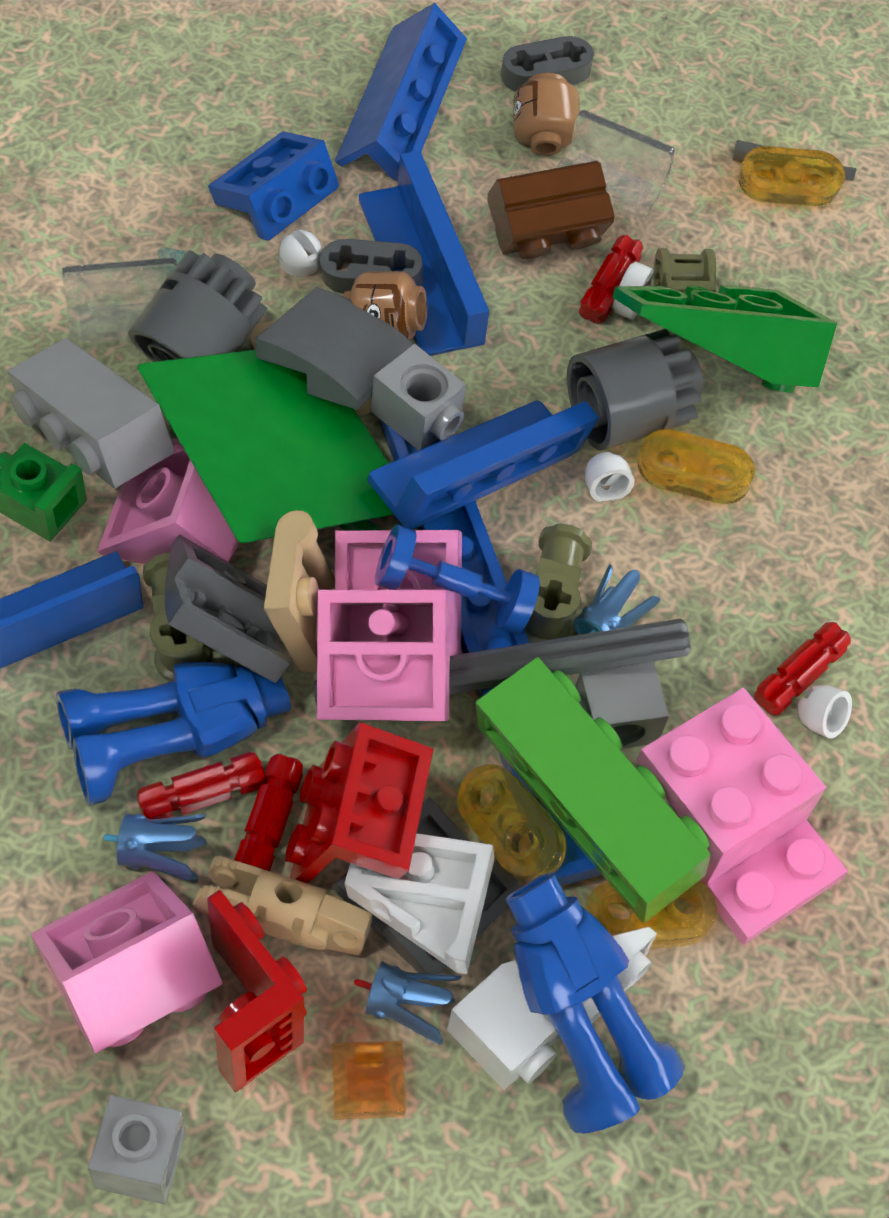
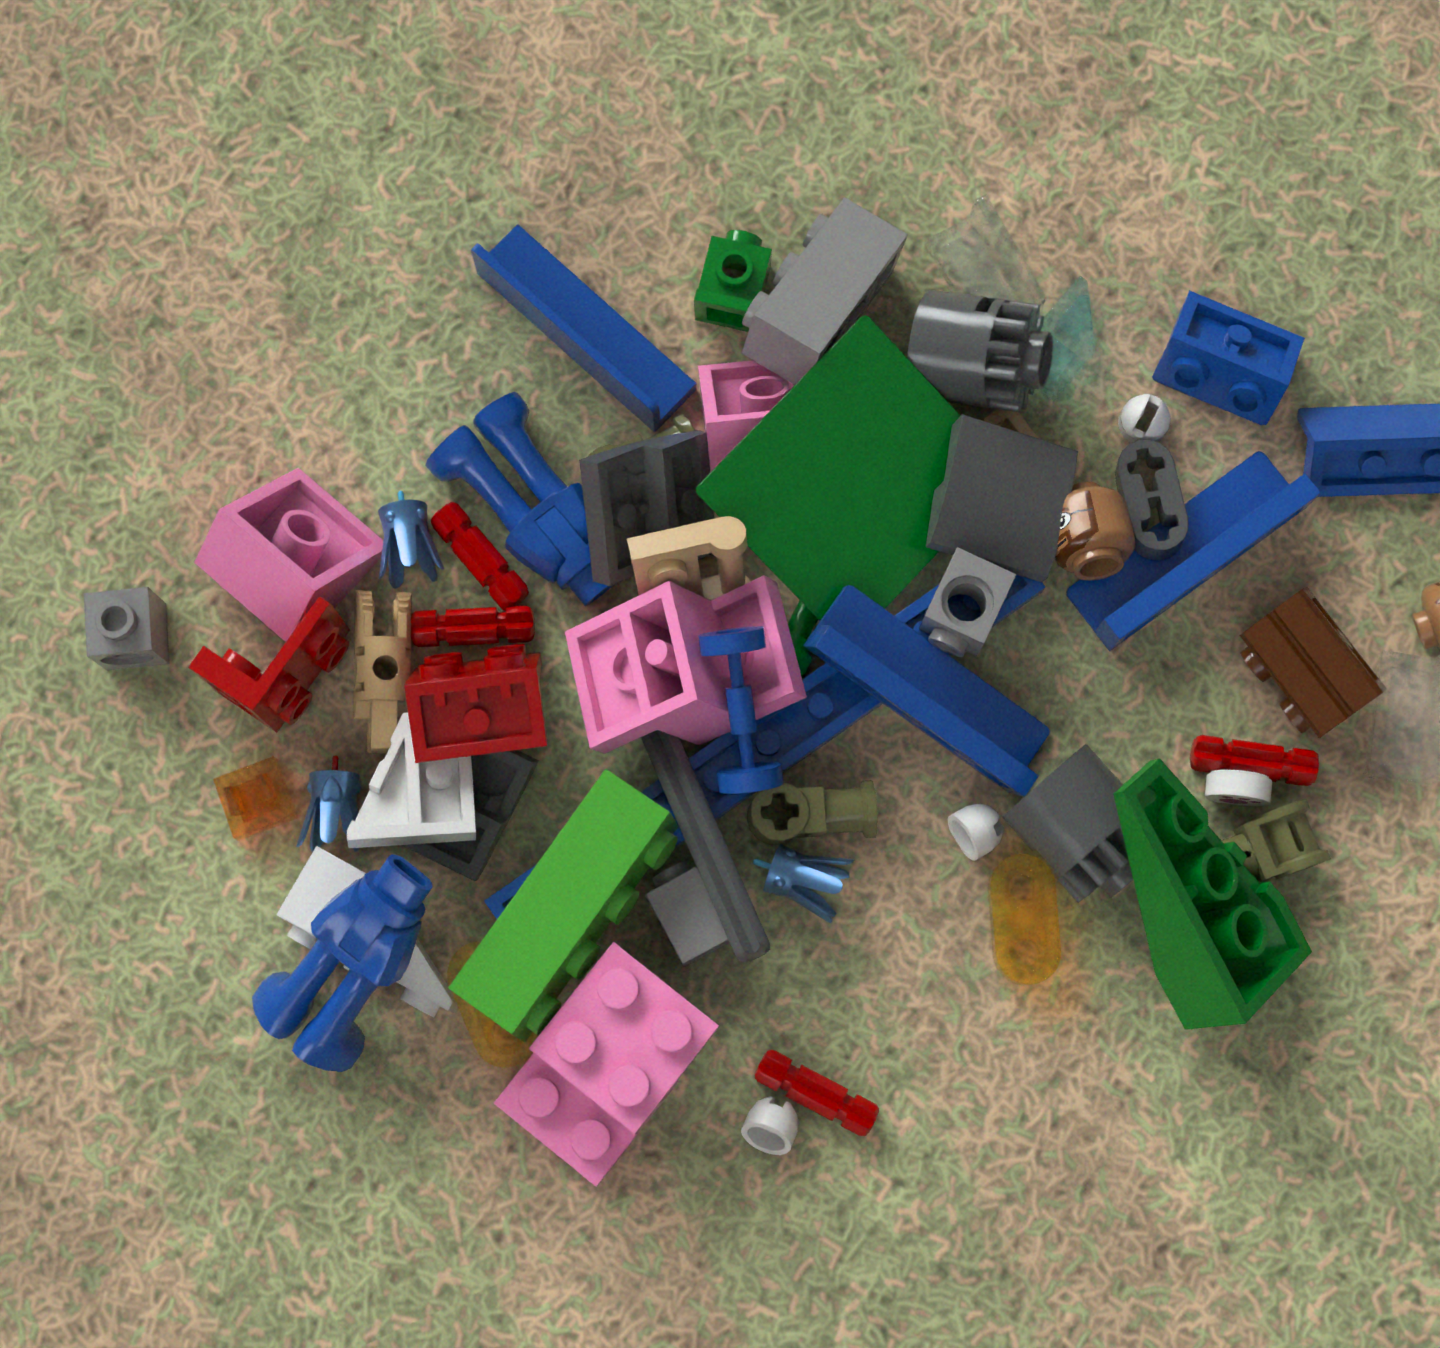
camera: 80 degrees right, 20 degrees up
clear yellow plate [457,764,567,881] -> none

